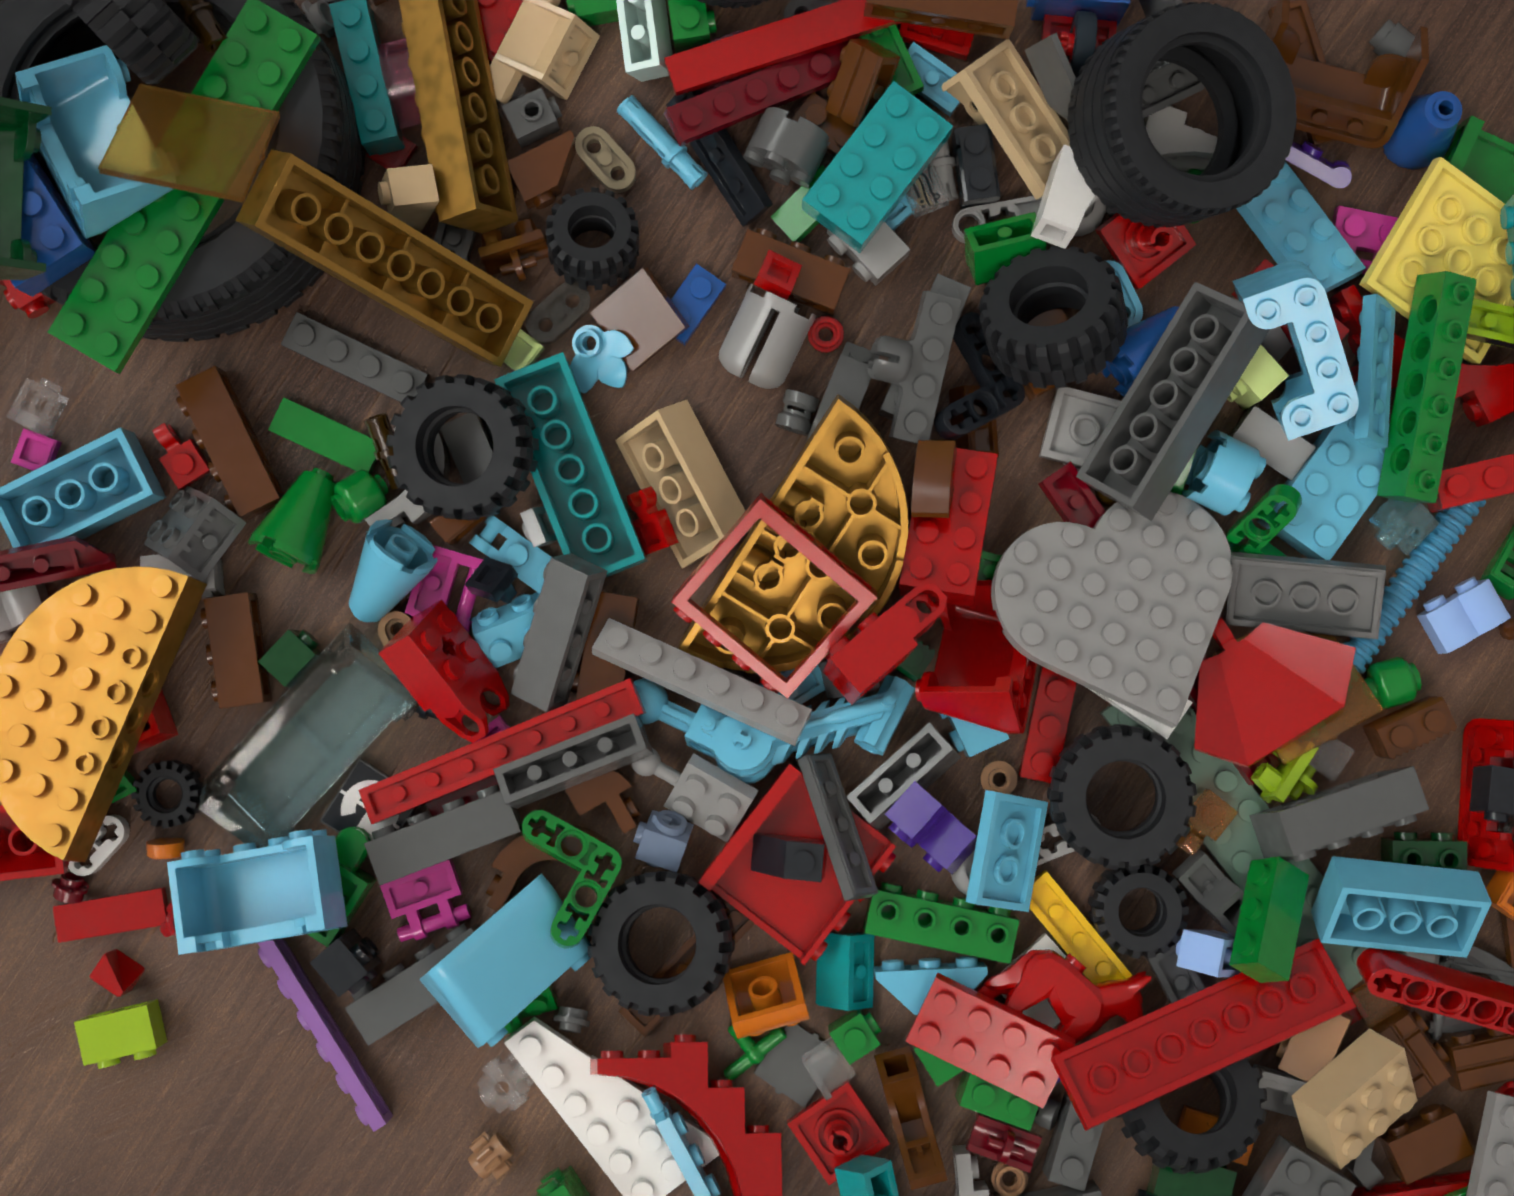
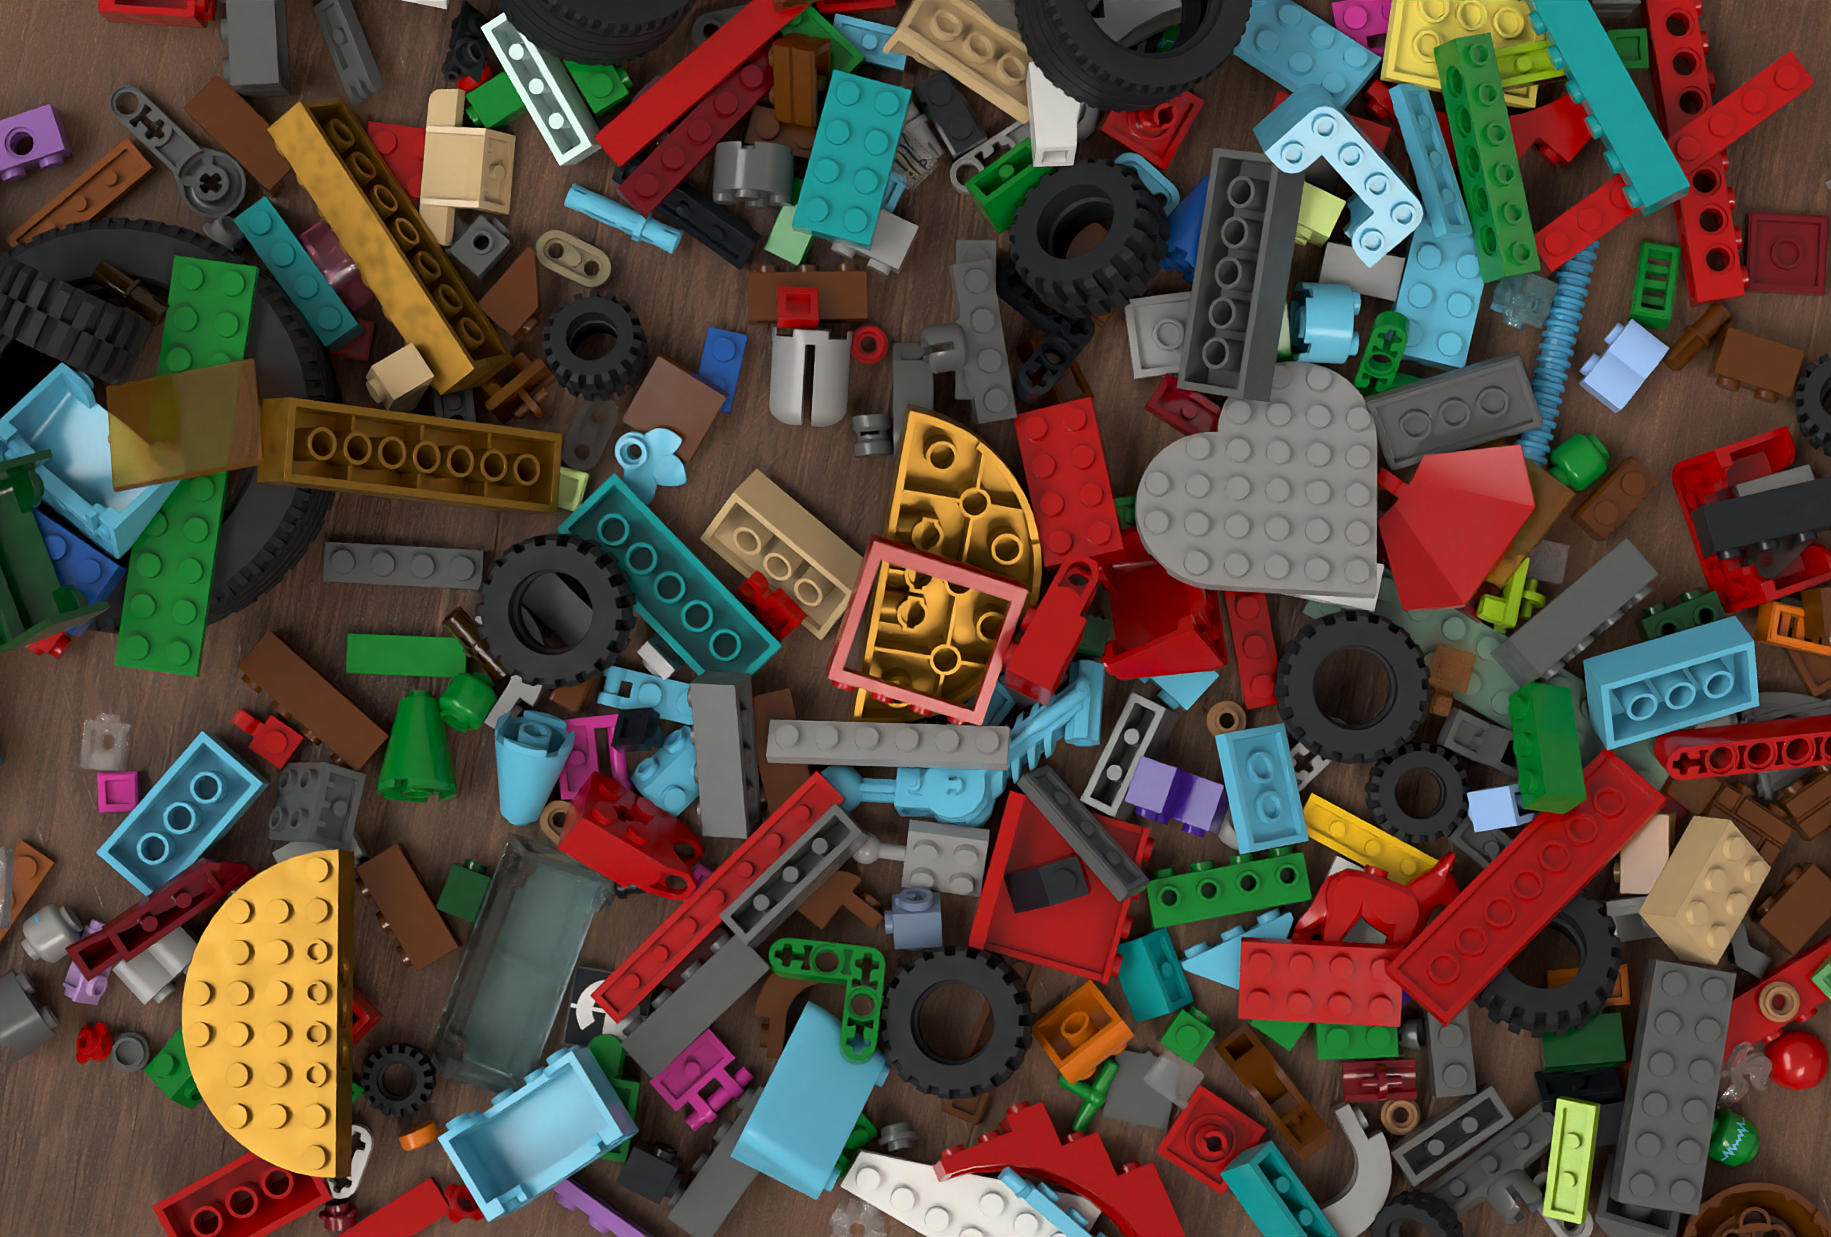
camera: 25 degrees left, 0 degrees up
reddish brown slope [911,440,957,518] -> none

